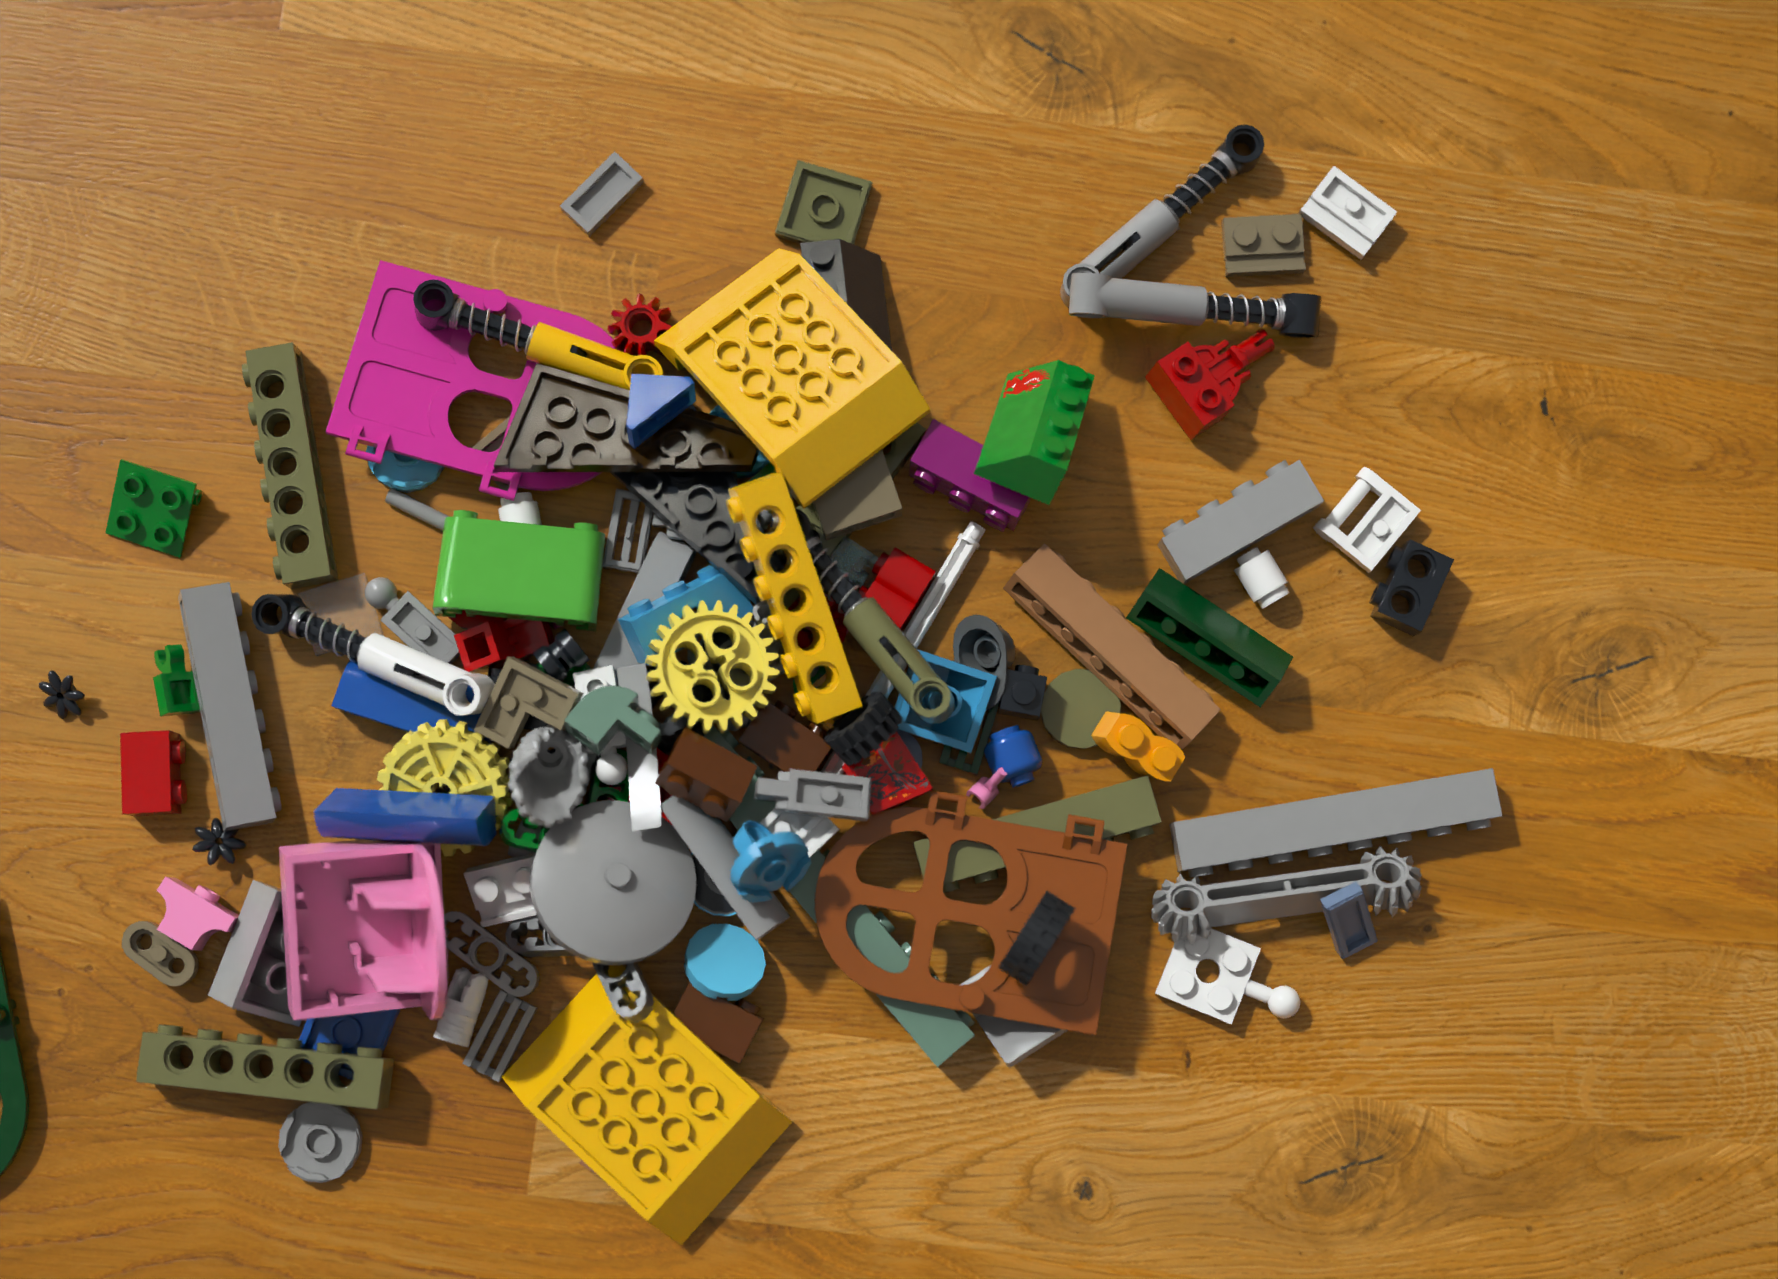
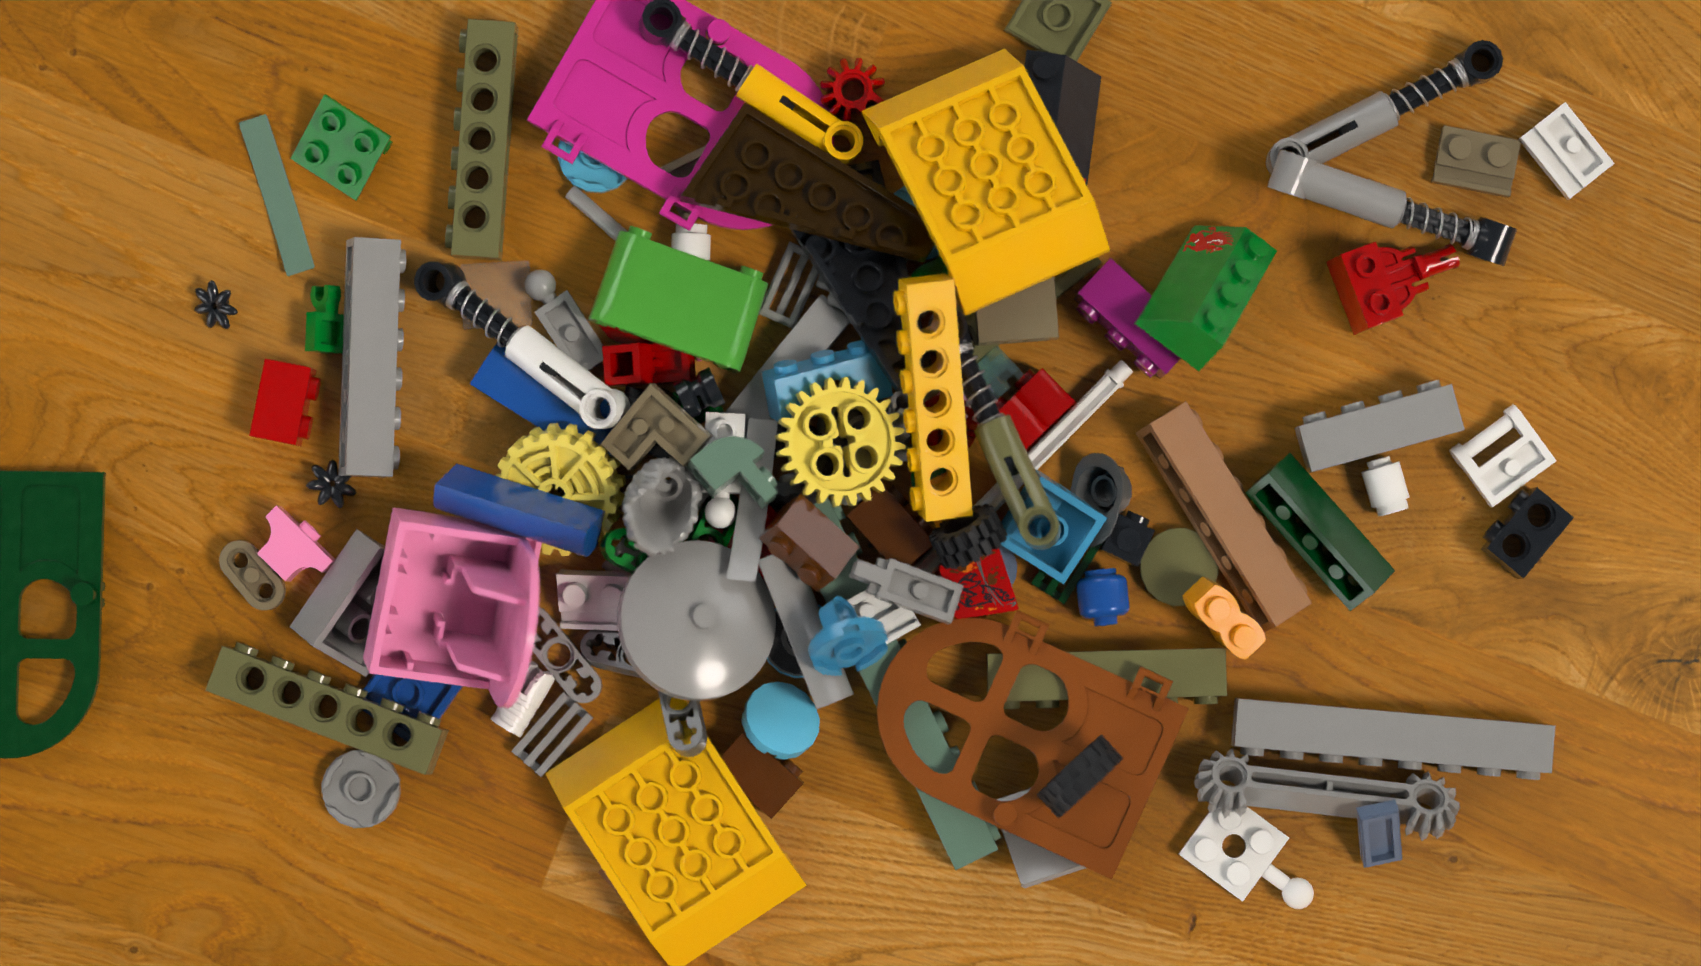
camera: 20 degrees right, 5 degrees up
slope [626,374,696,449] -> none
bright pink hand [966,767,1007,809] -> none
none -> sand green sticker [239,114,315,276]

